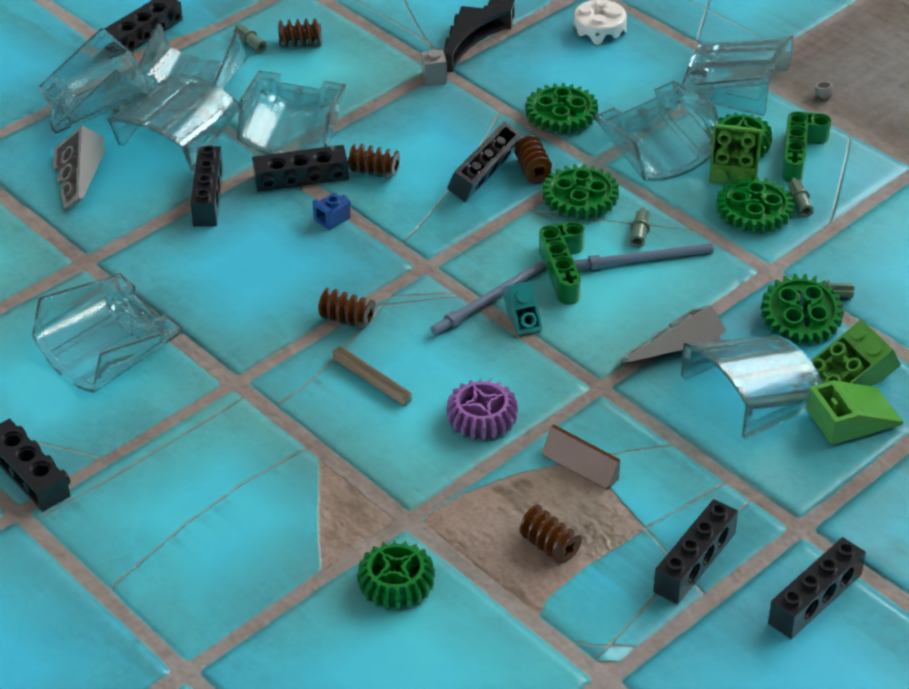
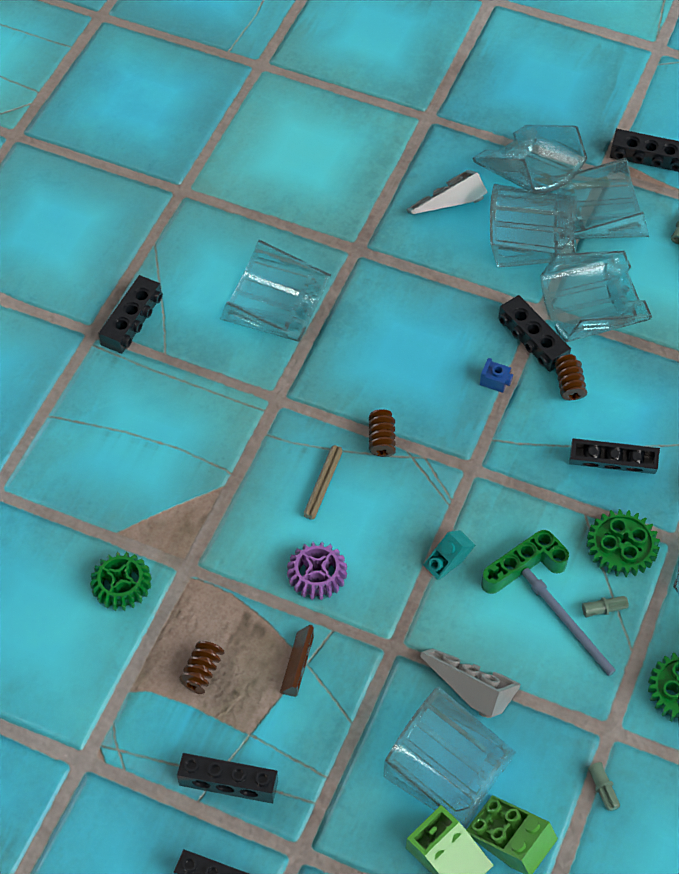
camera: 65 degrees right, 15 degrees up
black brick [190,145,223,227] -> none
sand blue bar [431,261,546,335] -> none
reddish brown piece [514,135,552,184] -> none
green gear [760,273,844,347] -> none

